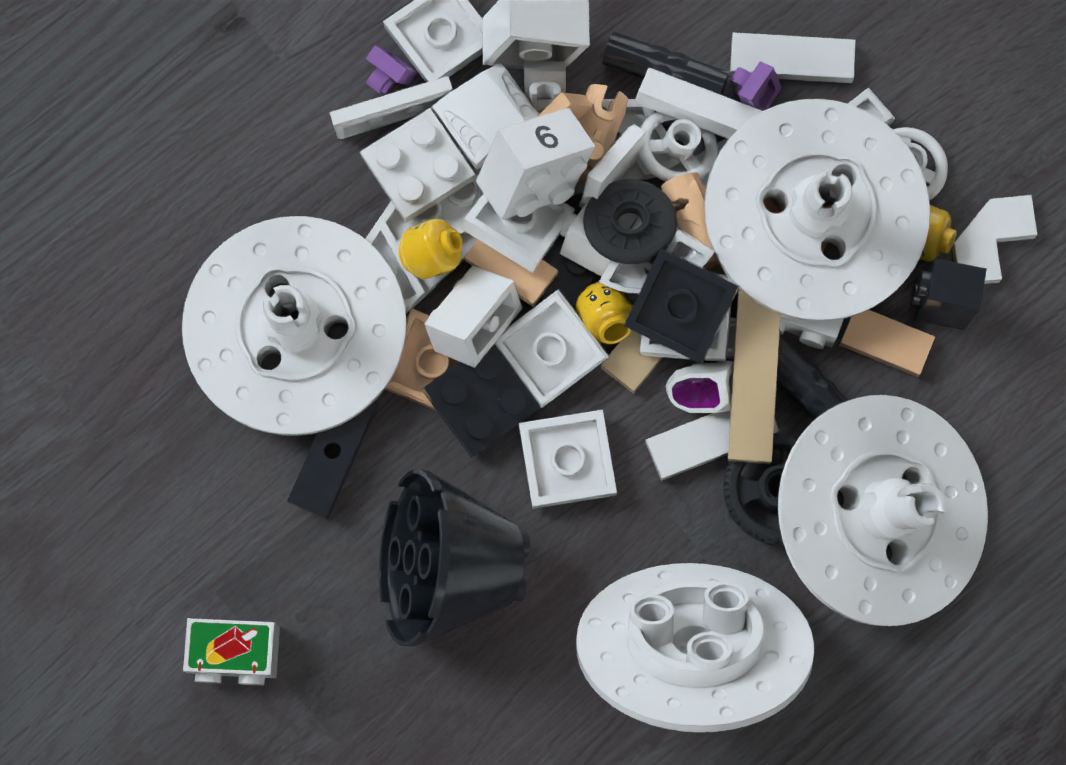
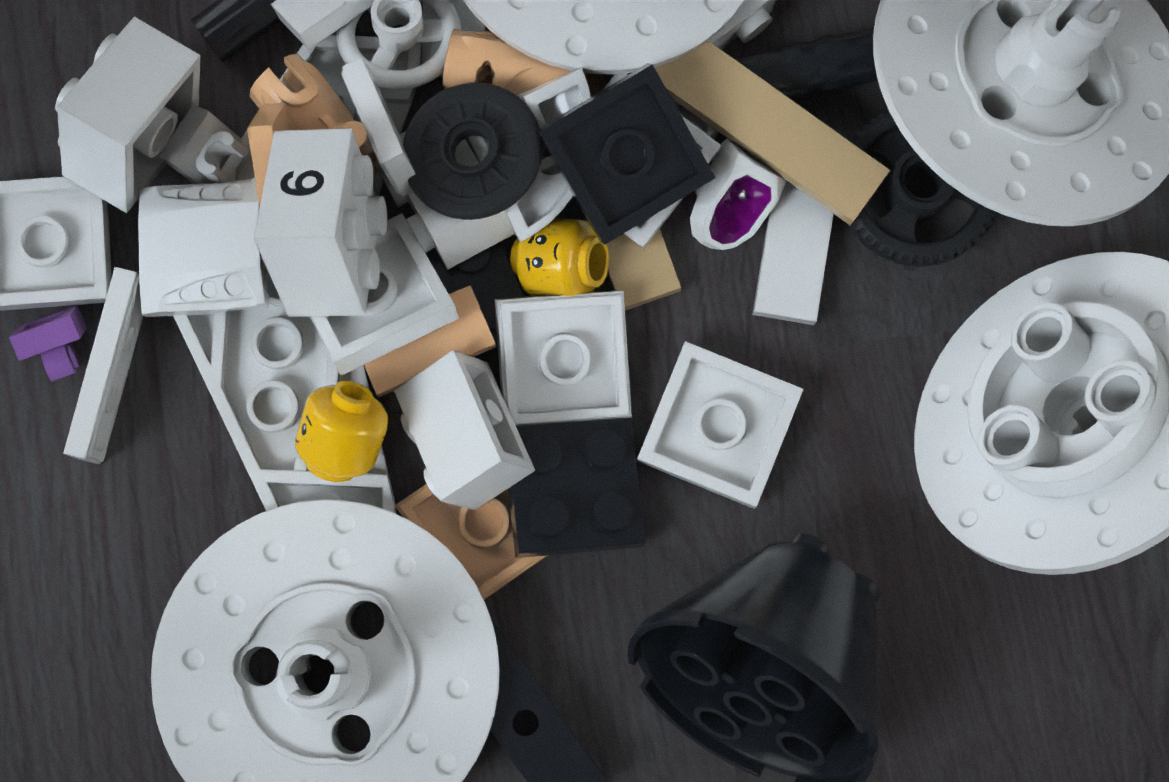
camera: 65 degrees left, 5 degrees up
white plate [360,108,476,223] -> none

